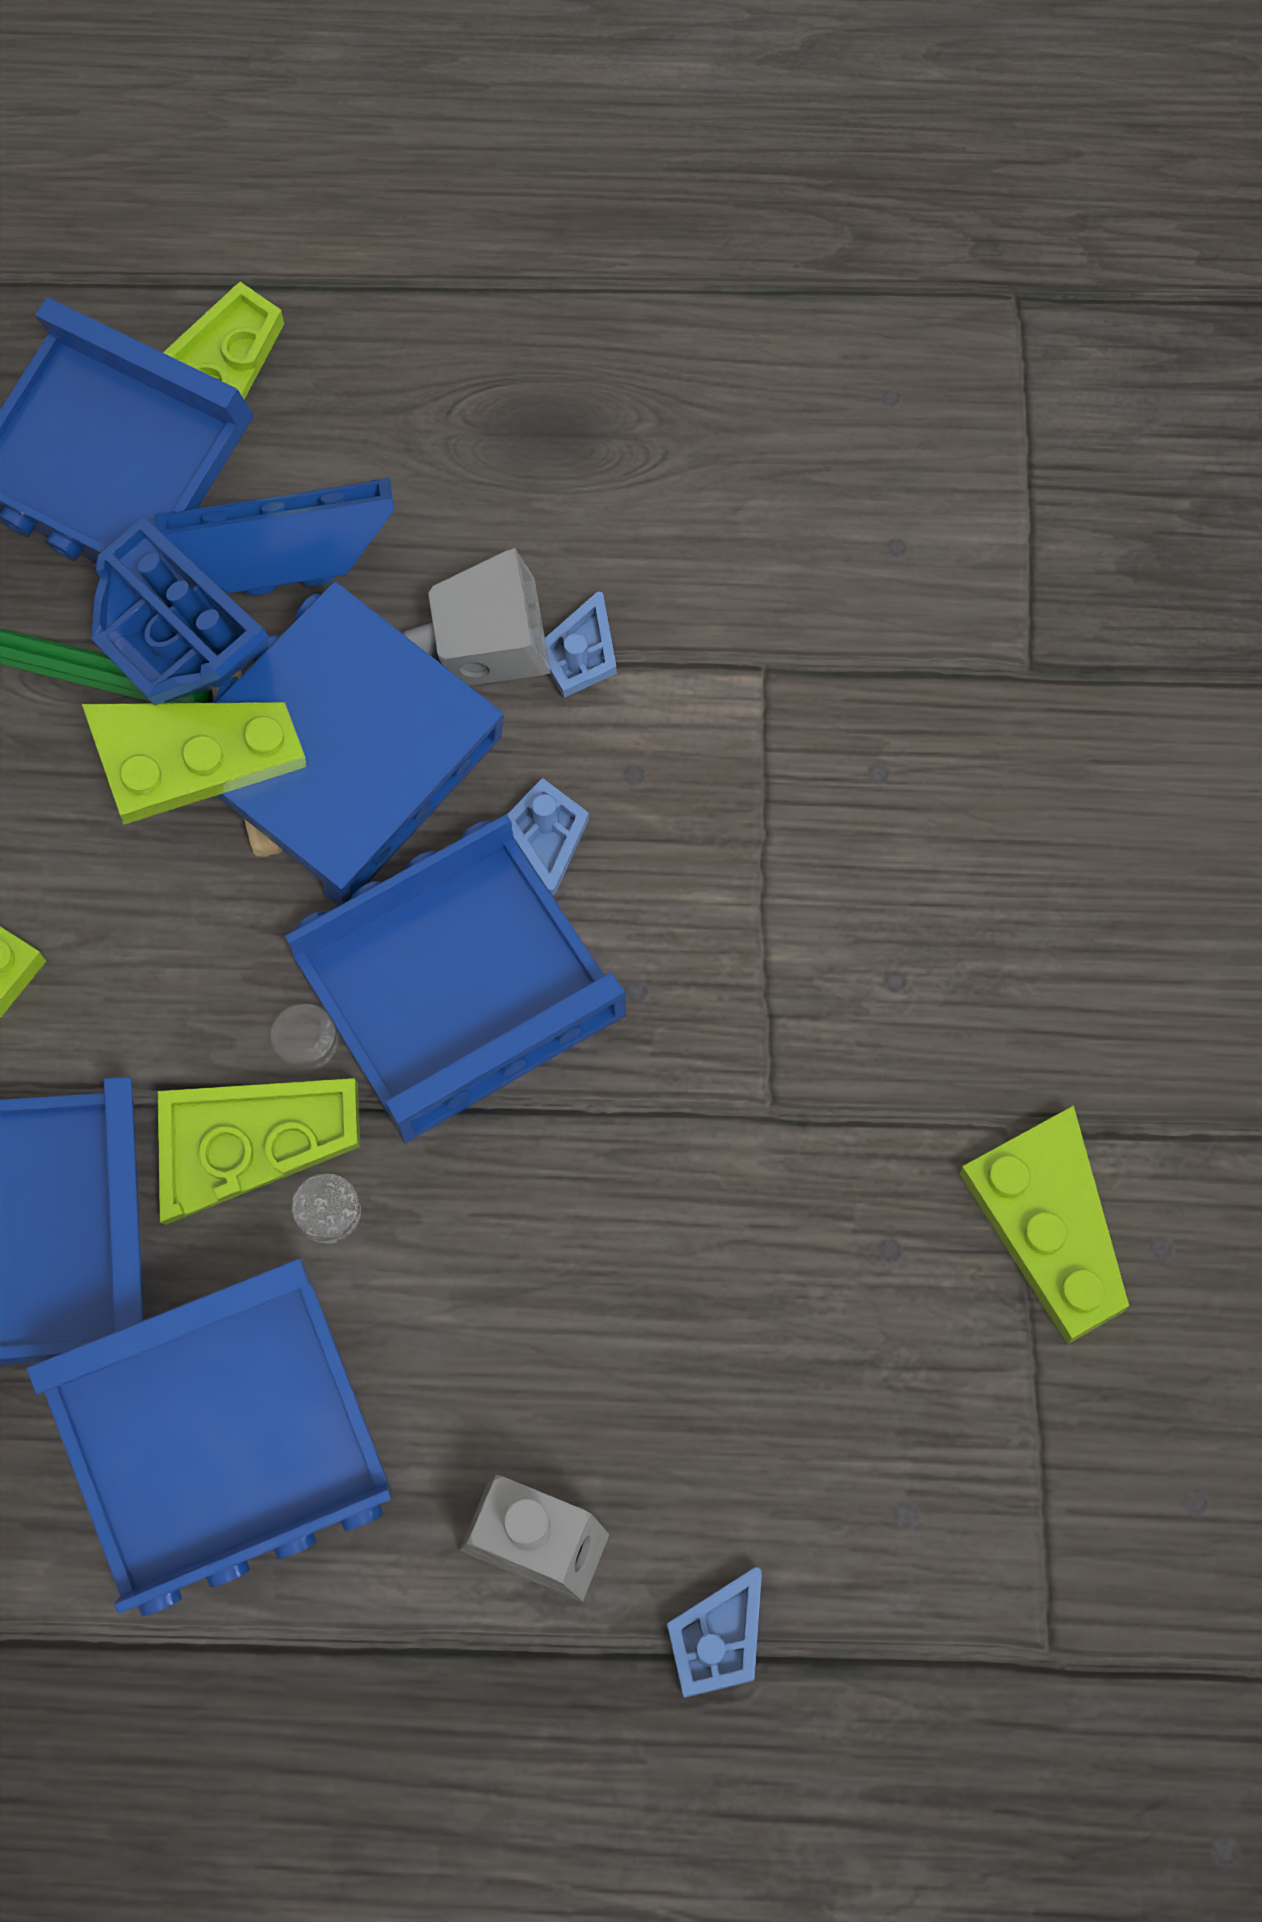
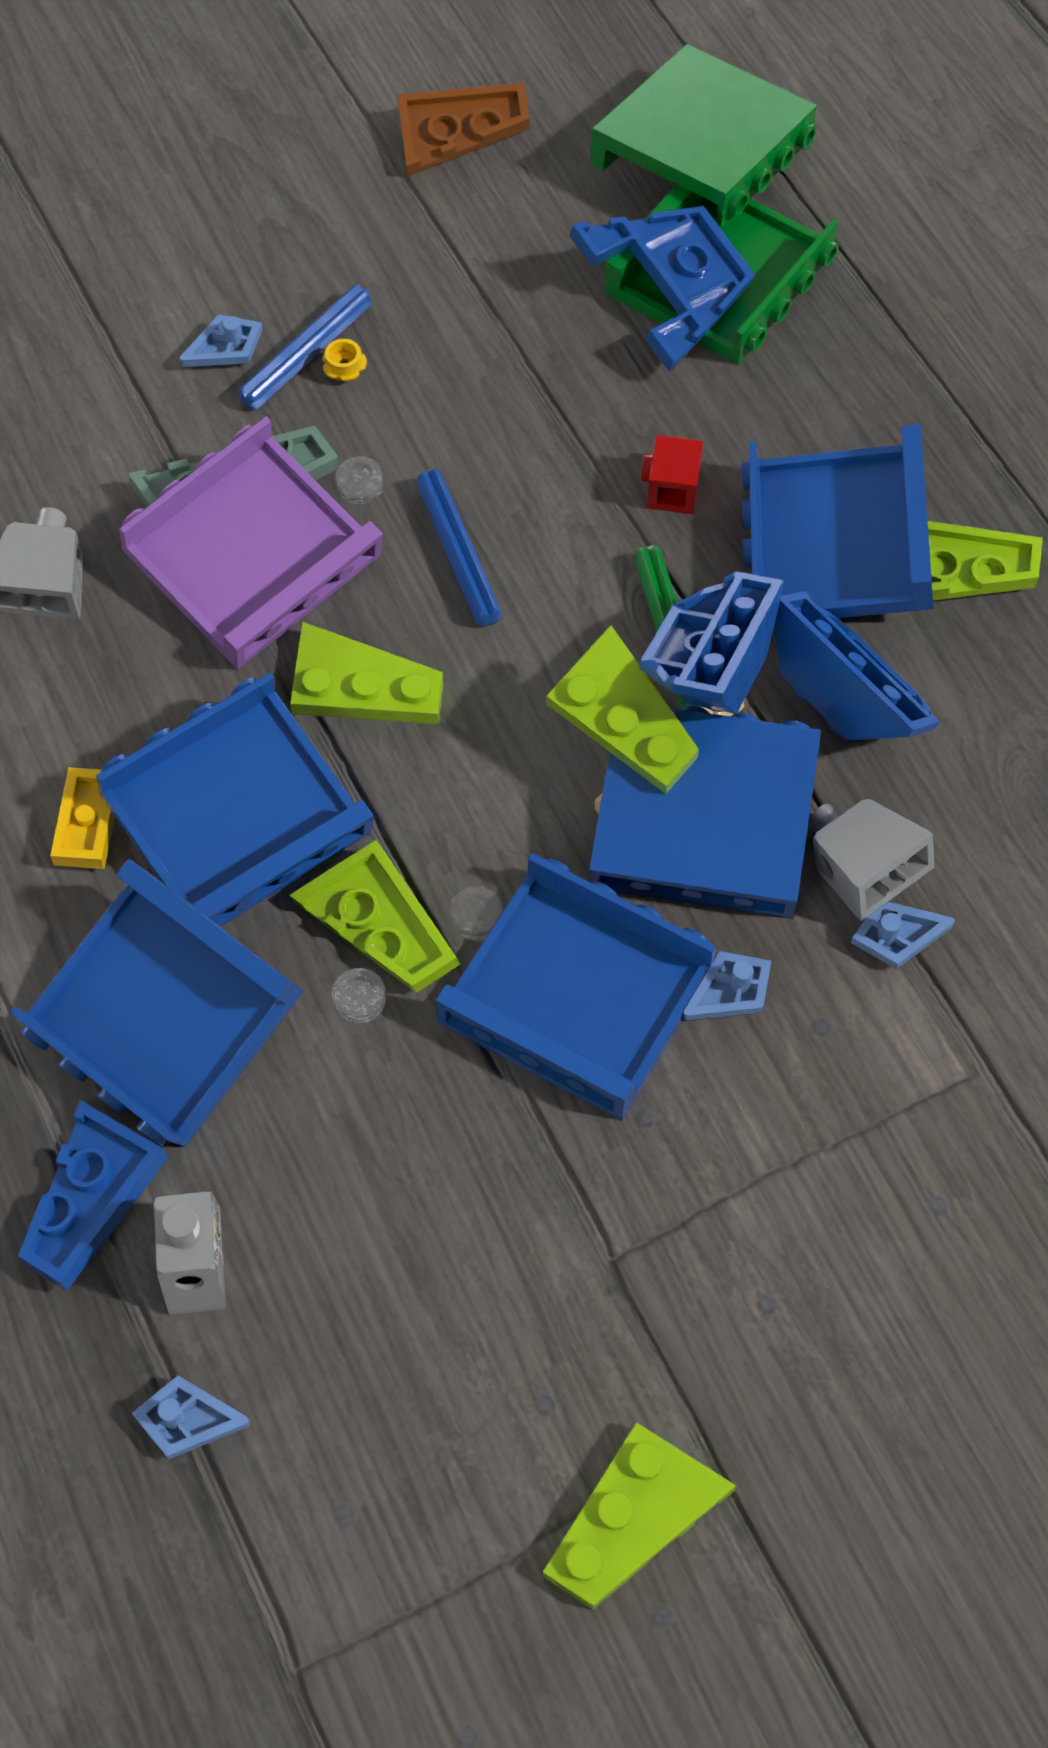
camera: 60 degrees right, 5 degrees down
none -> blue wing [18,1100,169,1291]

